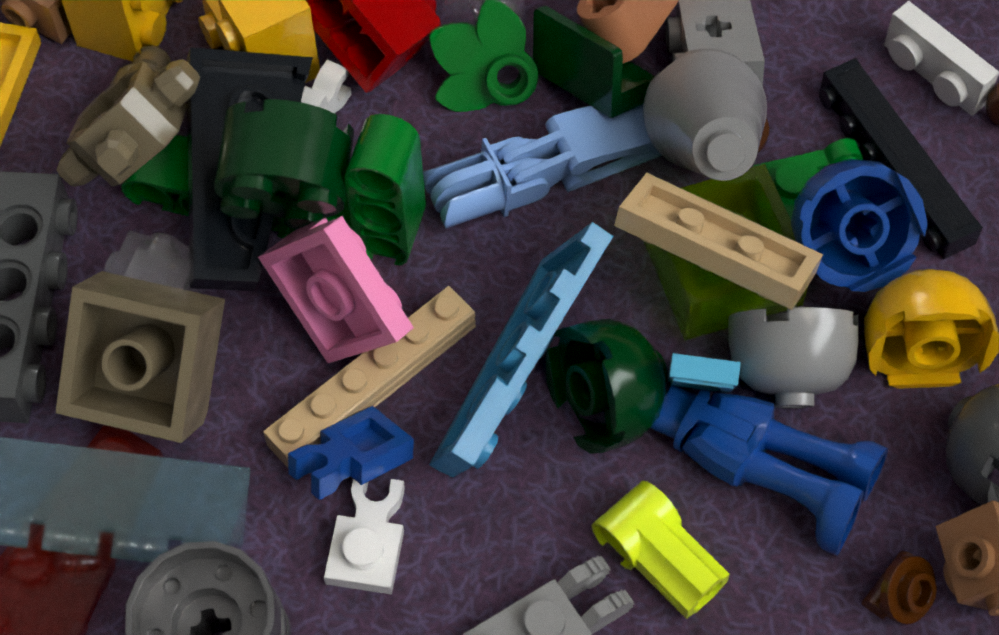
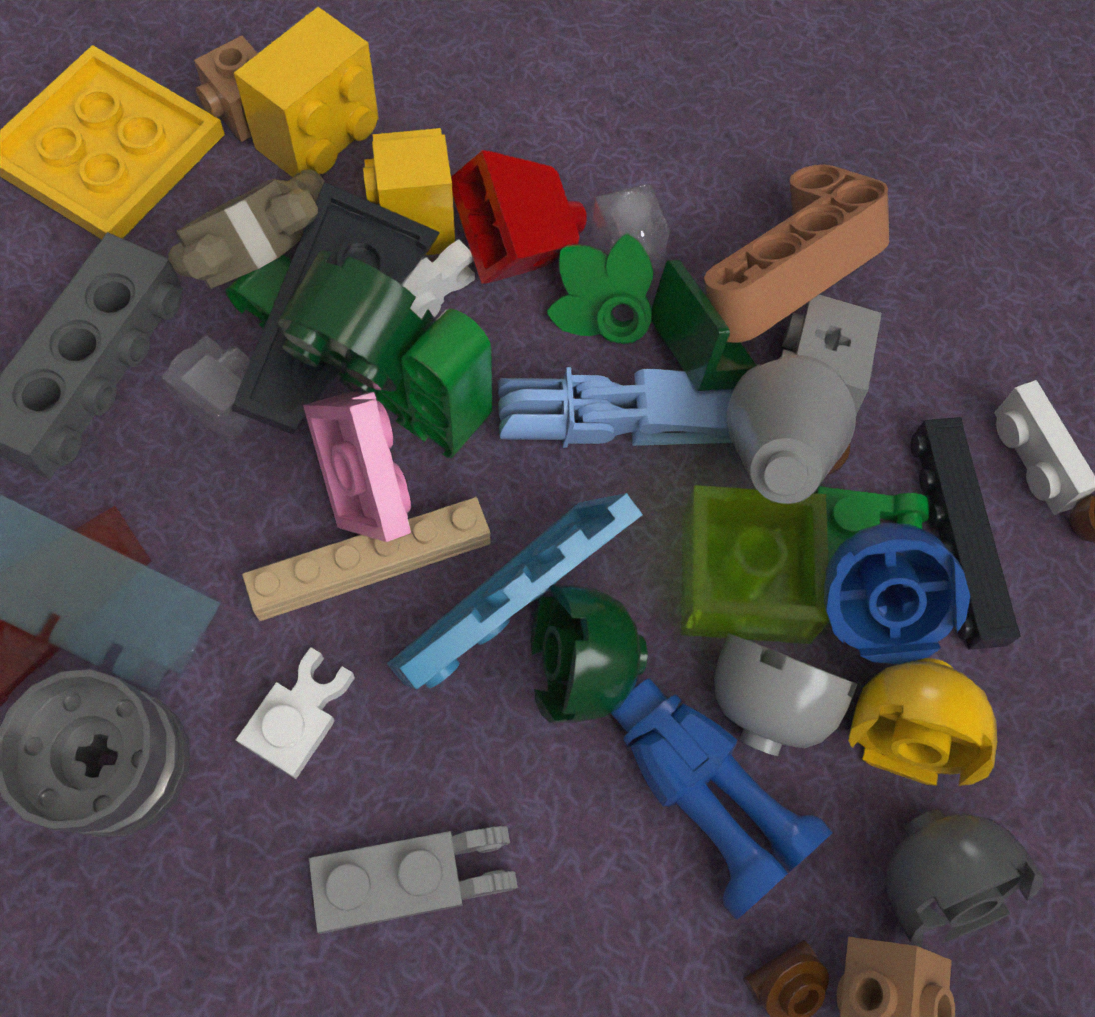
camera: 15 degrees right, 5 degrees up
dark tan brick [55,271,225,443] -> none
blue plate [288,406,414,500] -> none
neon yellow piece [591,481,730,619] -> none
tan plate [614,173,823,310] -> none
medium azure tile [668,353,741,393] -> none

